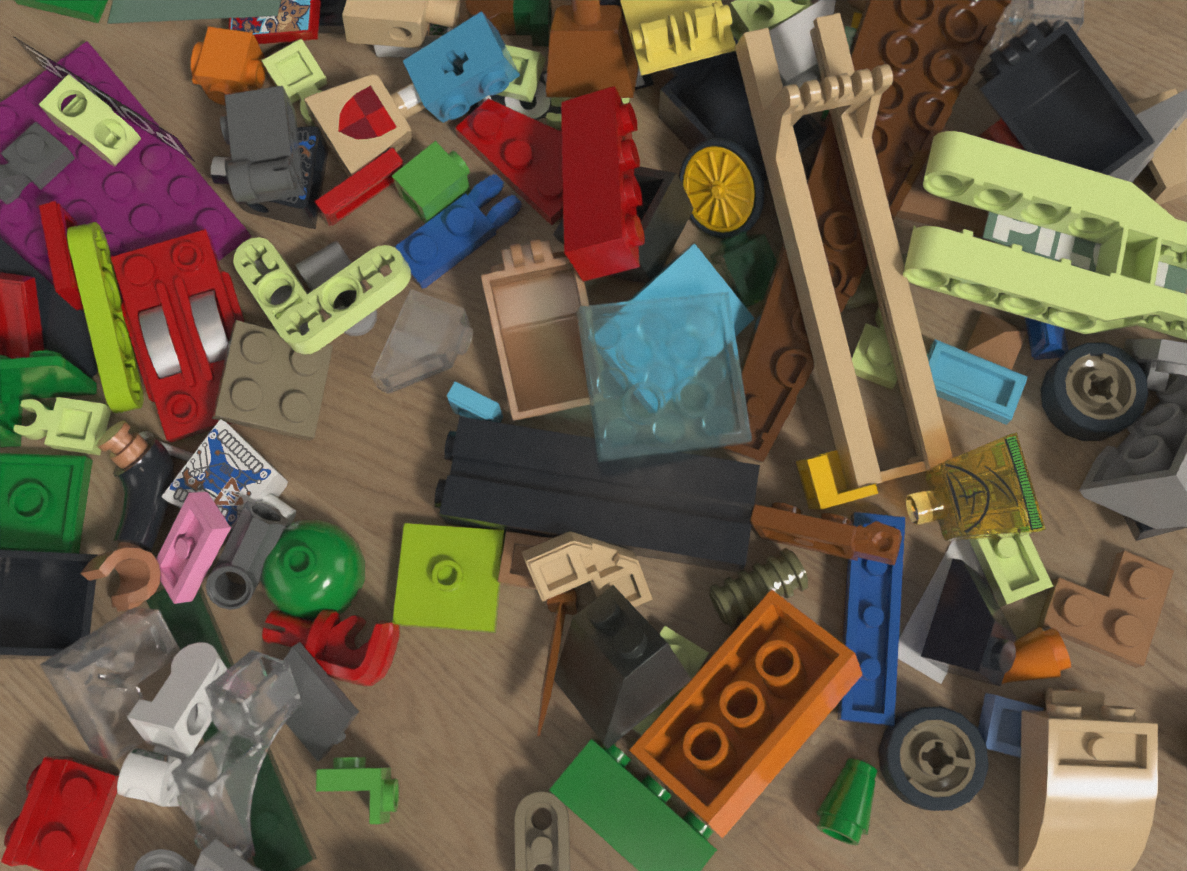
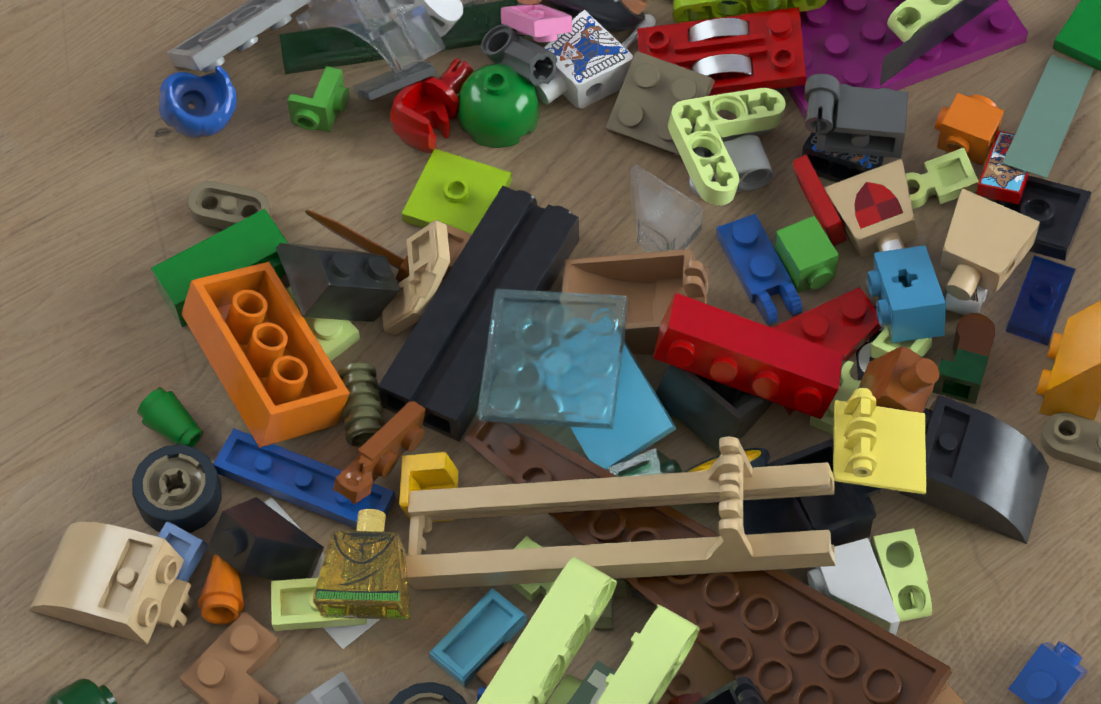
camera: 105 degrees right, 15 degrees down
medium azure tile [447,381,503,423] -> none

